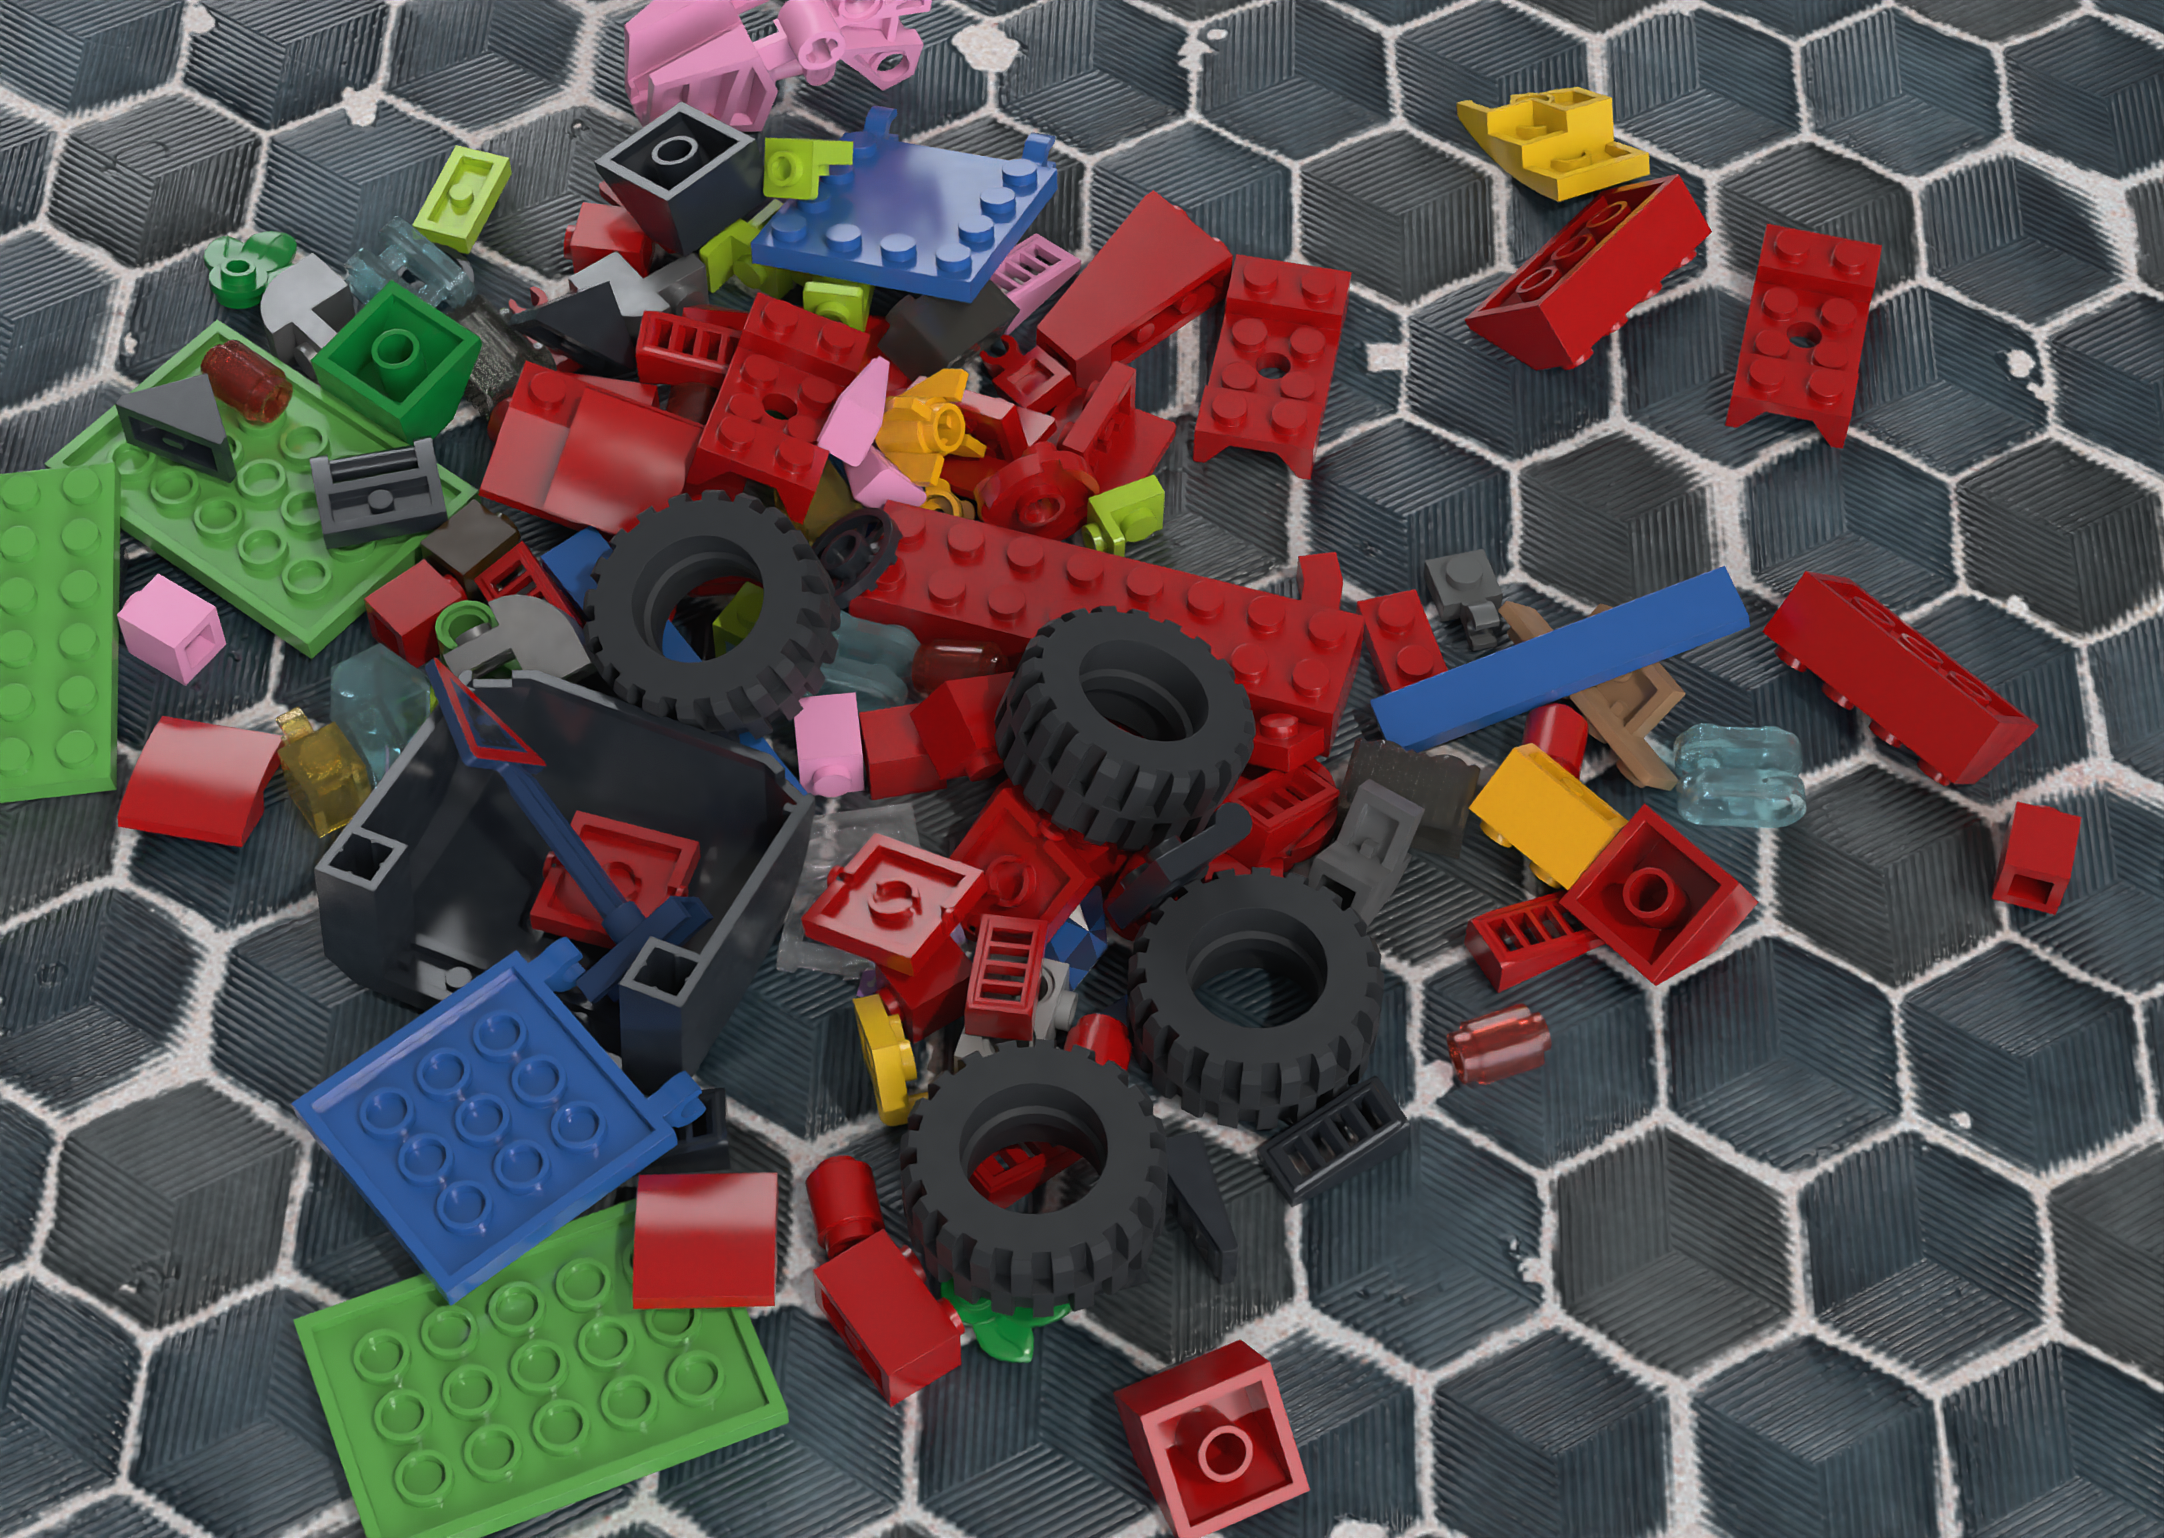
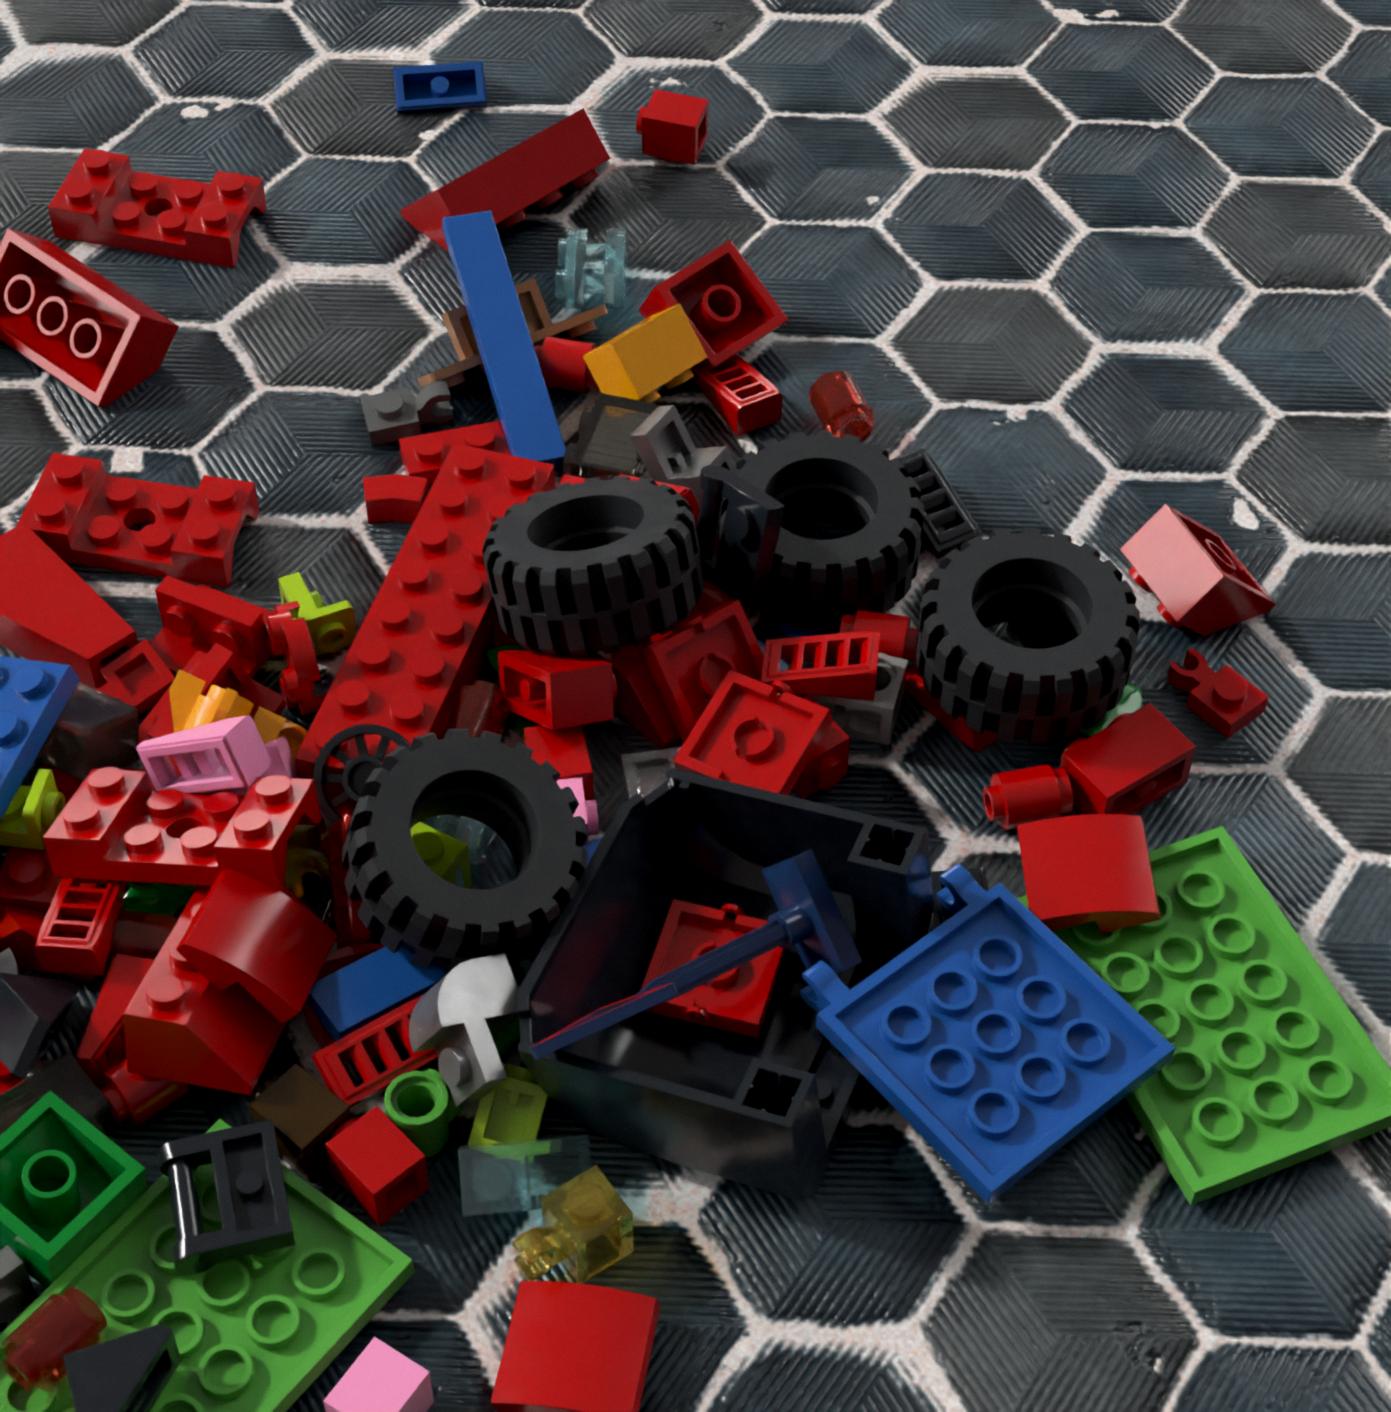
camera: 90 degrees left, 5 degrees down
yellow plate [852,994,928,1126] -> none
none -> blue slope [393,61,487,113]
none -> red plate [1167,649,1269,739]

